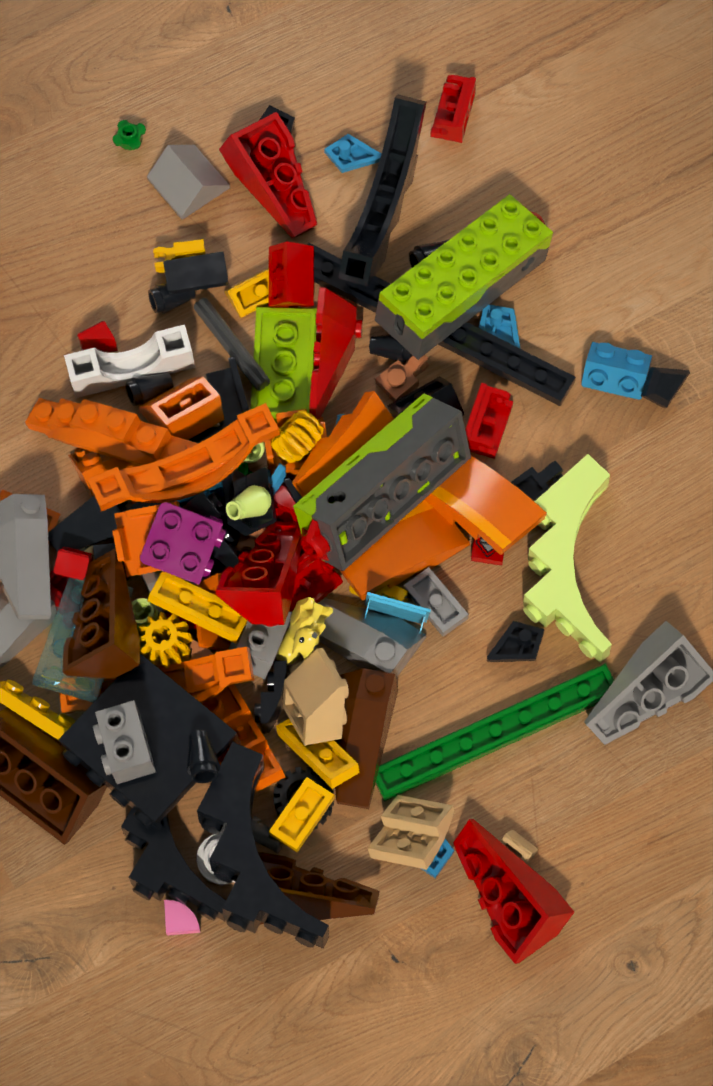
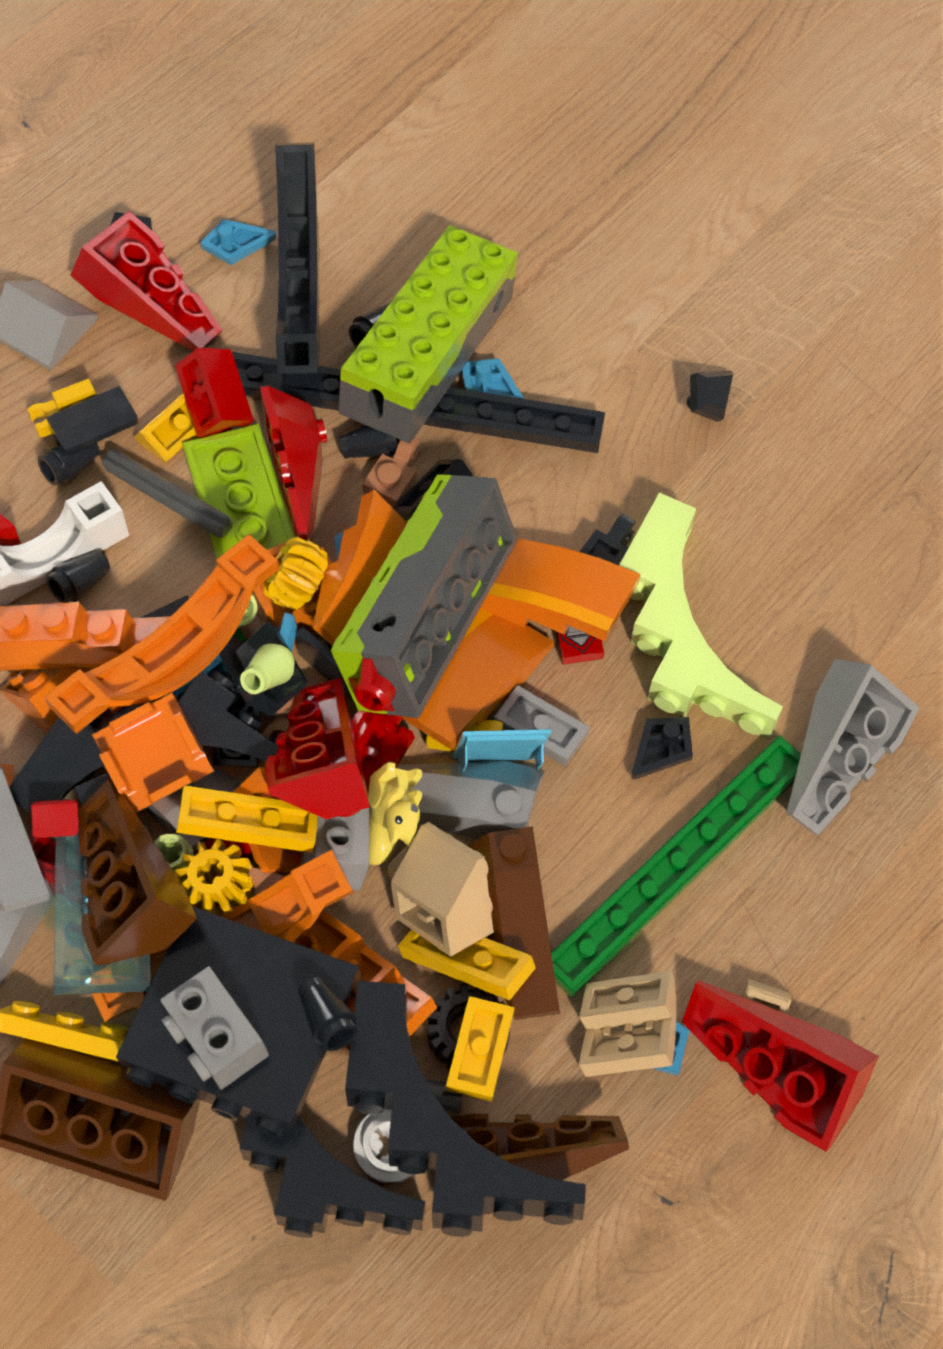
camera: 25 degrees left, 5 degrees down
orange slope [139,377,224,440] -> none
magenta bracket [140,502,226,585] -> none
bright pink tile [164,900,201,936] -> none
black panel [206,356,249,430] -> none
black slope [254,661,288,734] -> none
red slope [274,485,298,522] -> none
red hinge [431,75,476,143] -> none
red hinge [465,383,513,459] -> none
dark azure bracket [581,342,652,400] -> none

